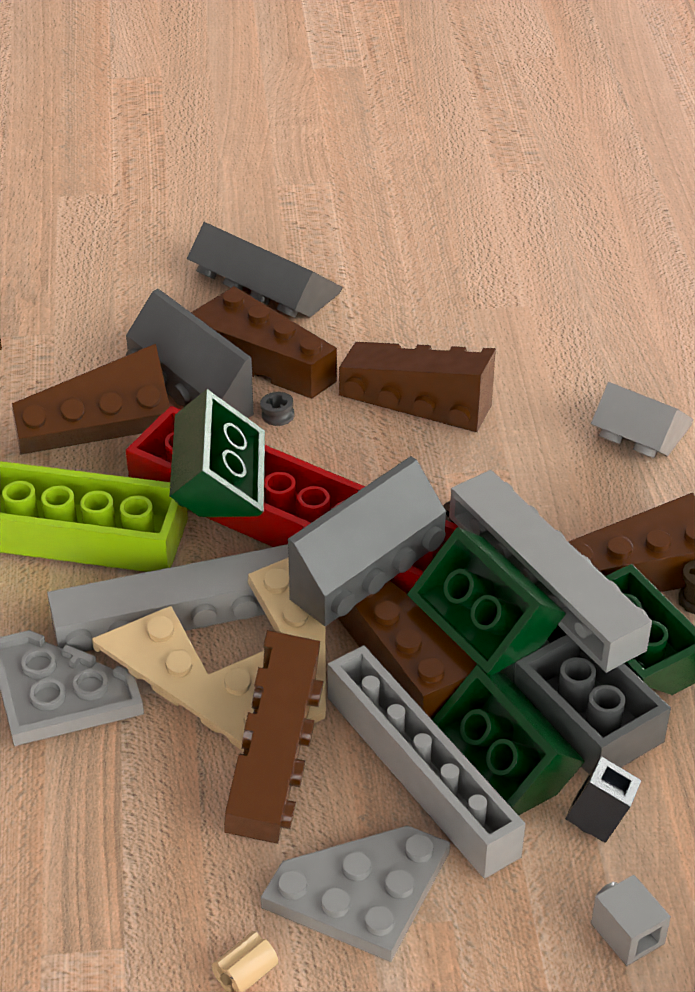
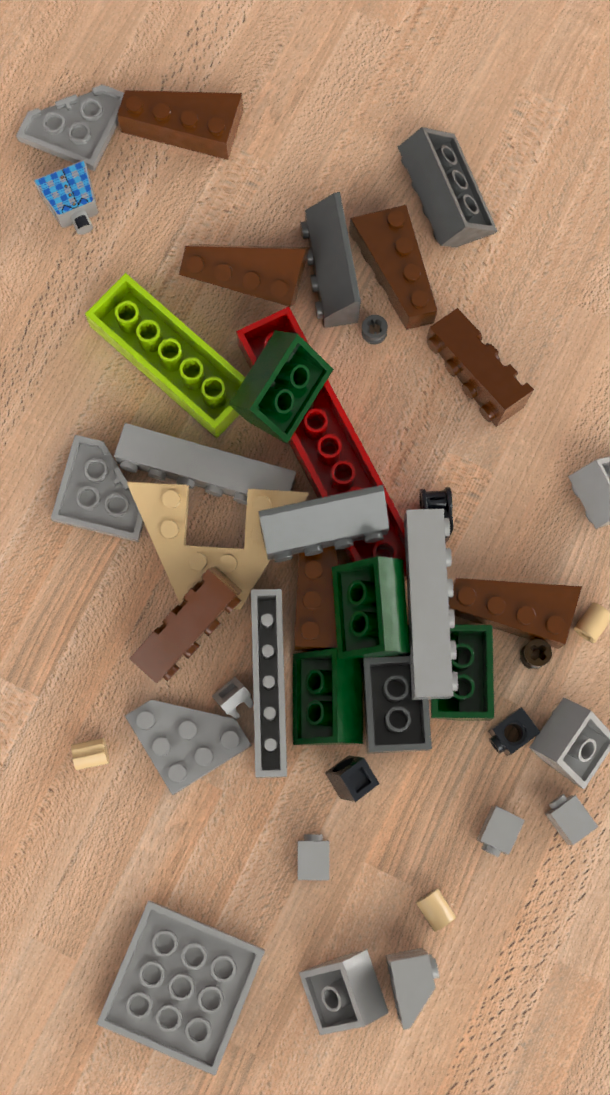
camera: 30 degrees right, 35 degrees up
none -> light grey tile [212,677,253,719]

